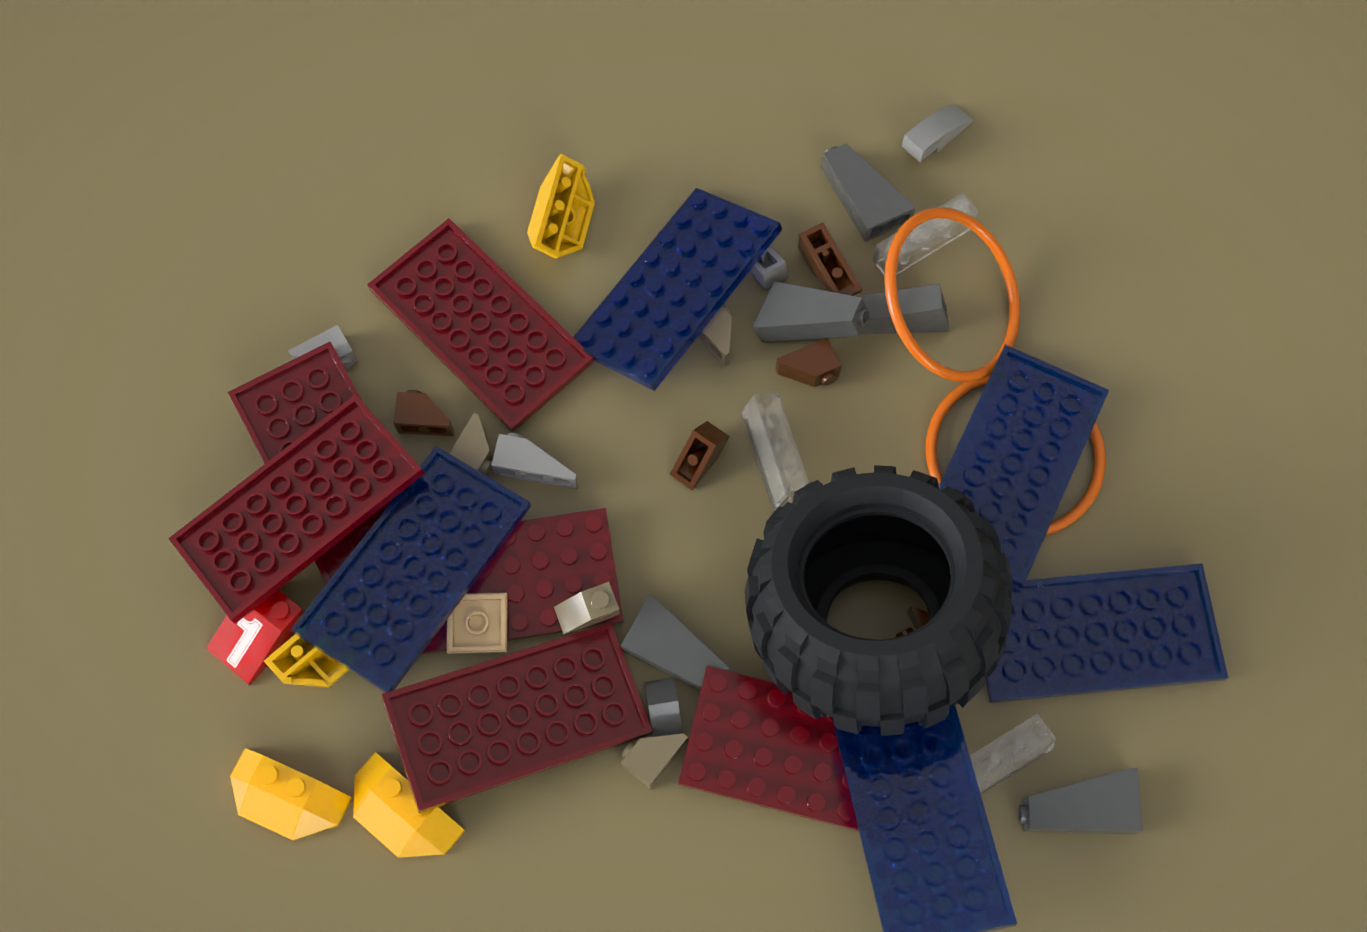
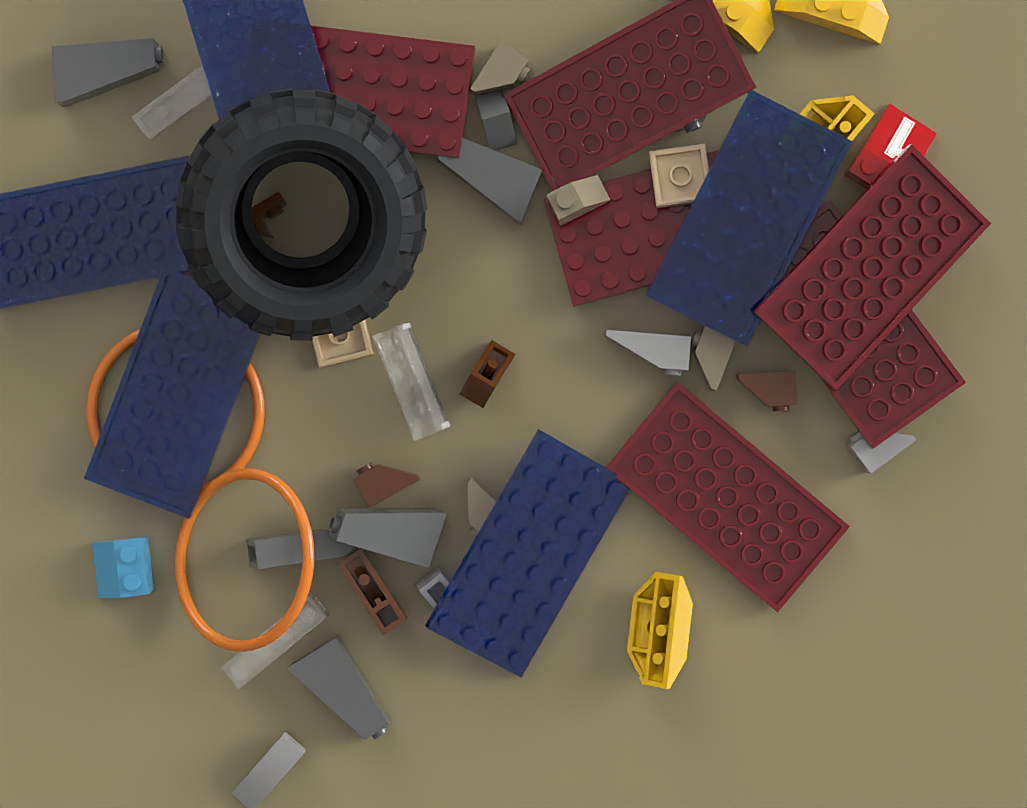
camera: 170 degrees right, 20 degrees up
none -> dark azure slope [92,536,155,598]

